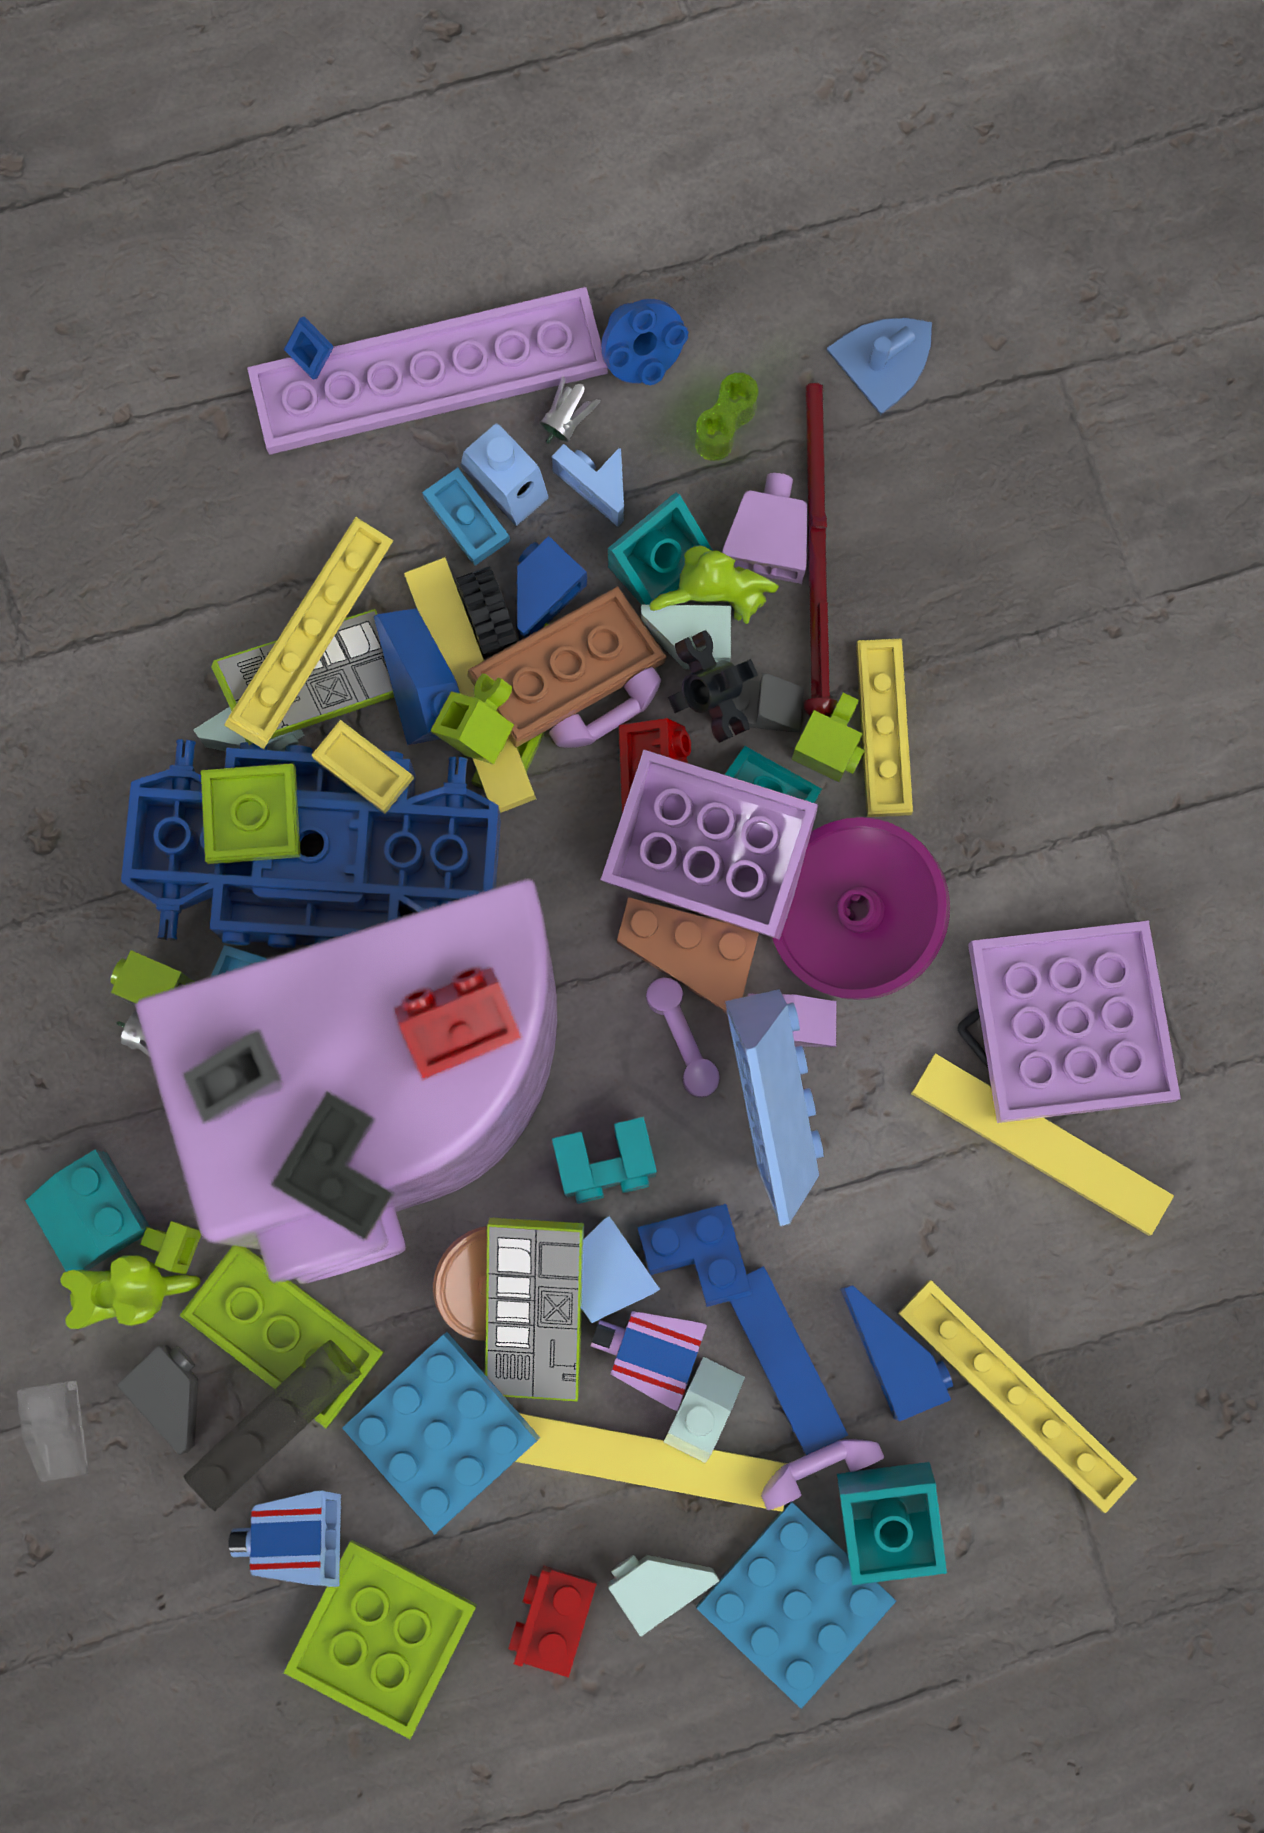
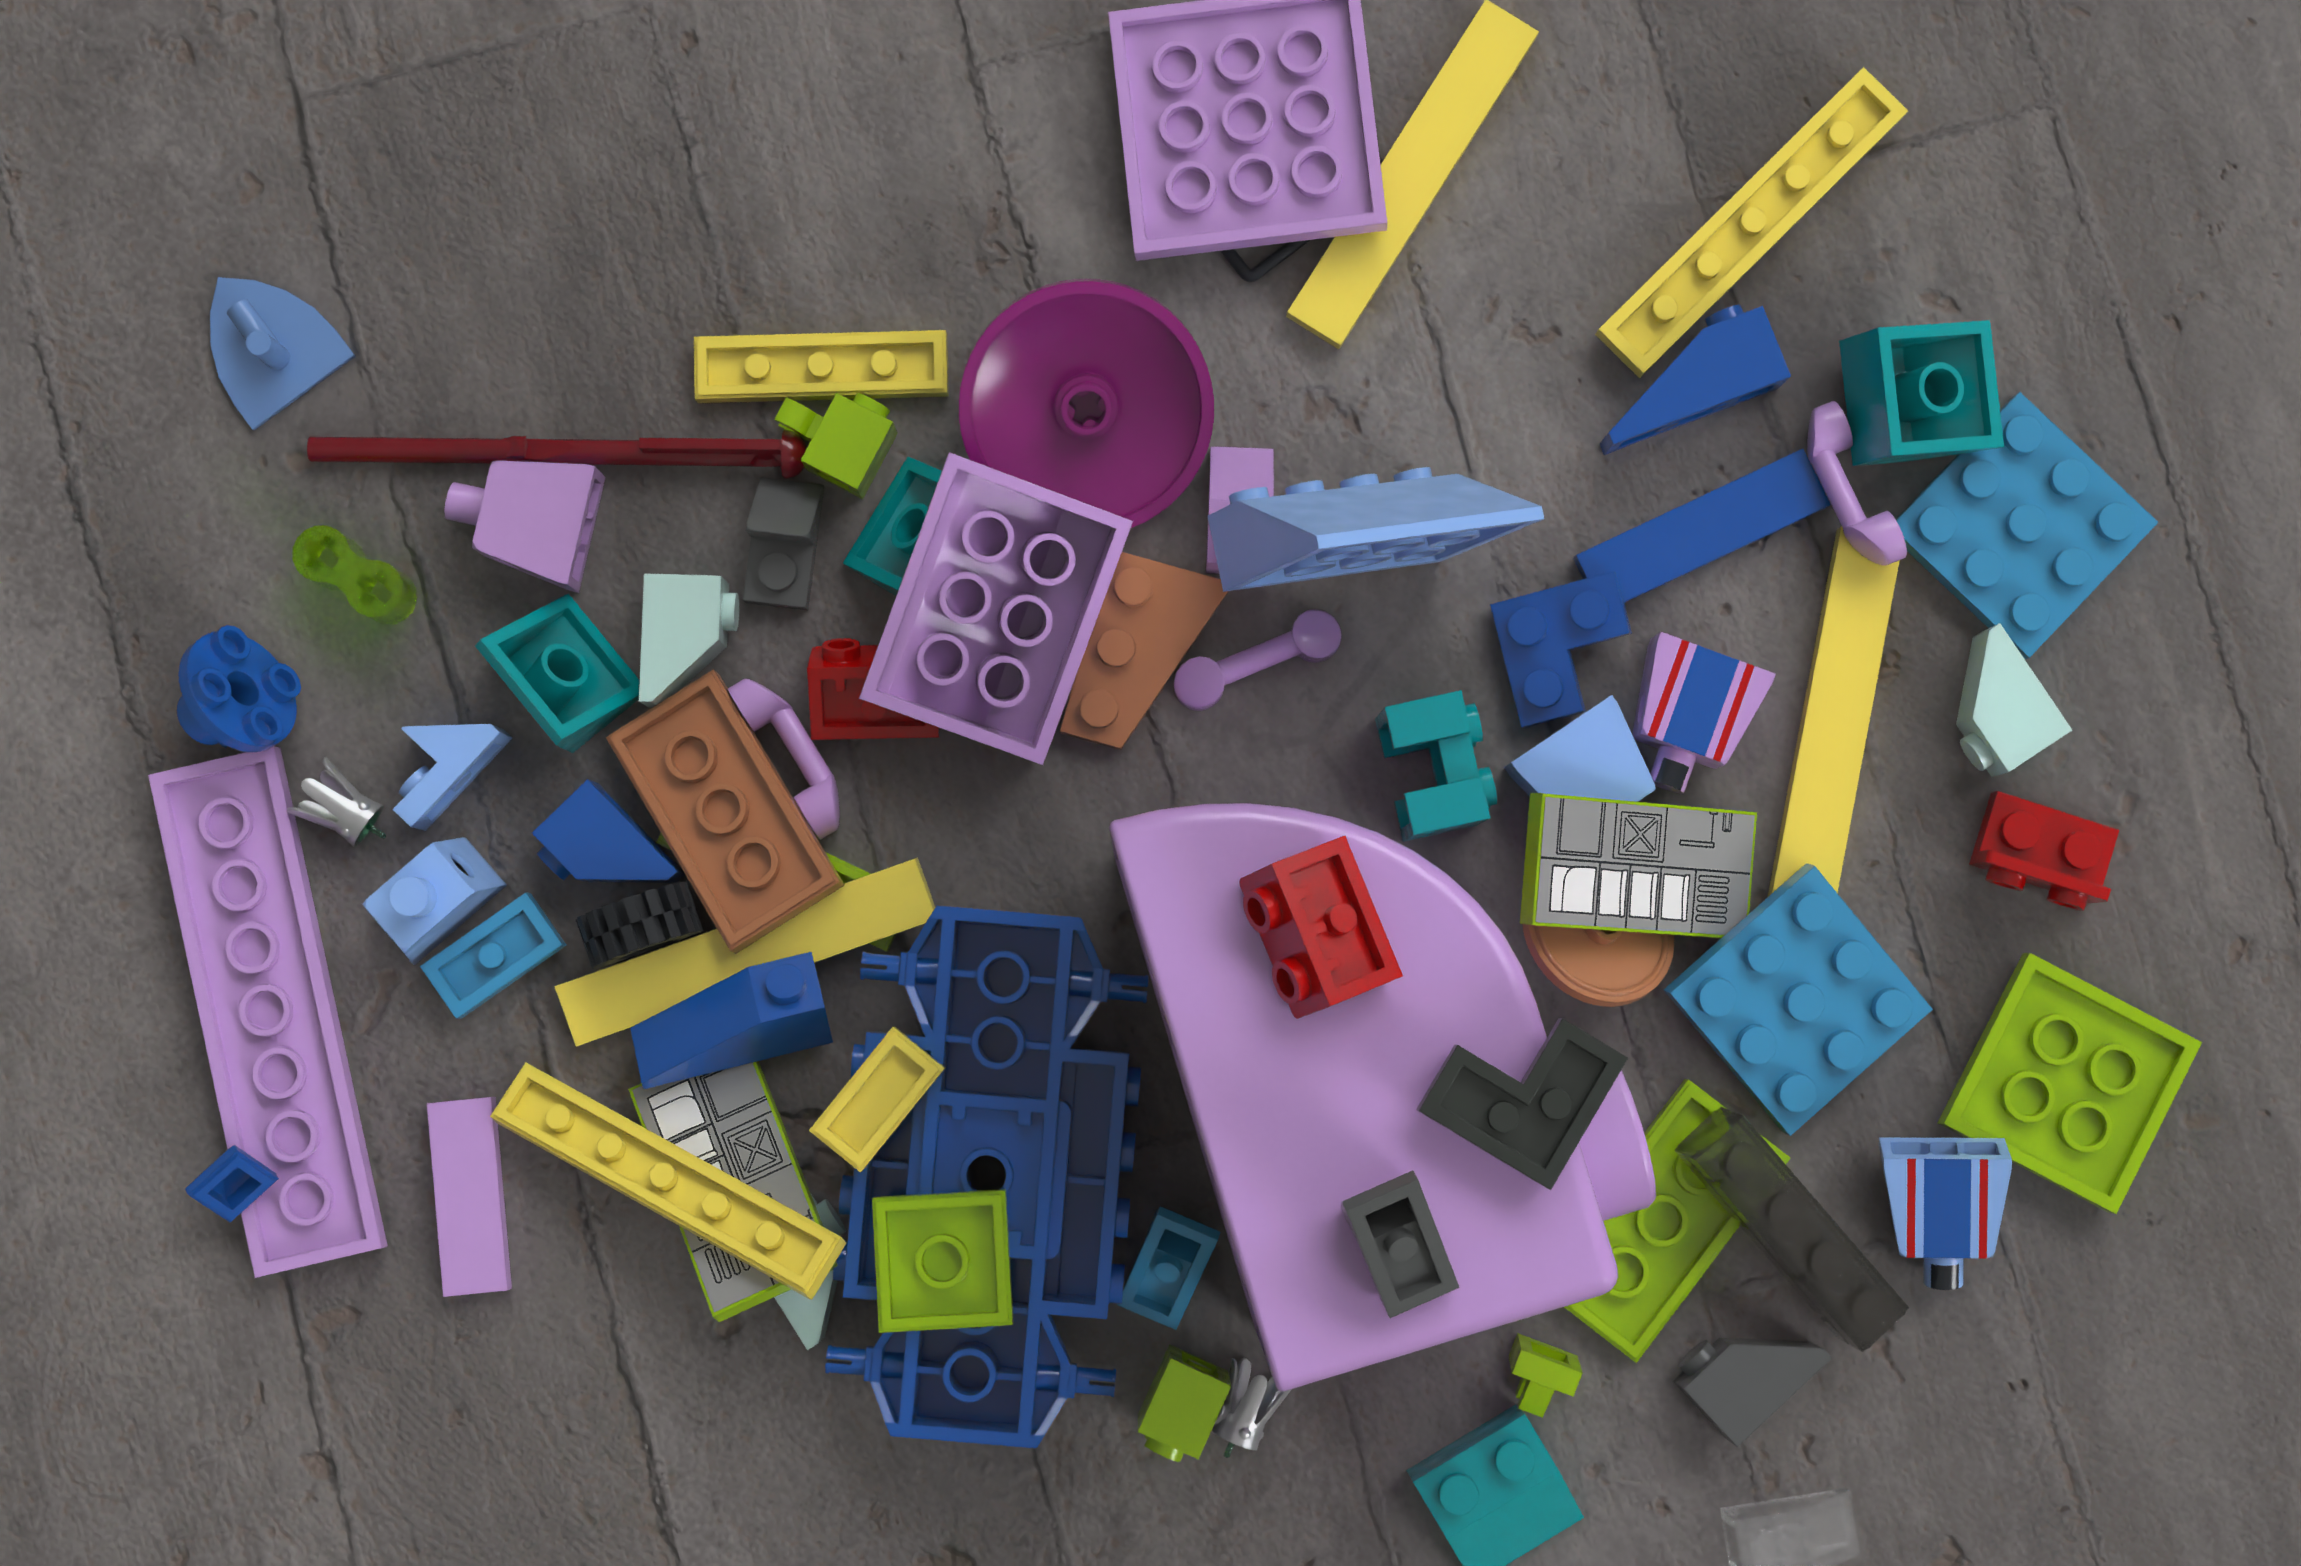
camera: 90 degrees left, 5 degrees up
lime animal [60,1255,201,1329] -> none
lime brick [430,674,514,765] -> none
lime animal [649,545,779,624] -> none
light aqua slope [664,1357,745,1463] -> none
black pin [668,630,758,743] -> none
none -> lavender tile [427,1097,512,1297]

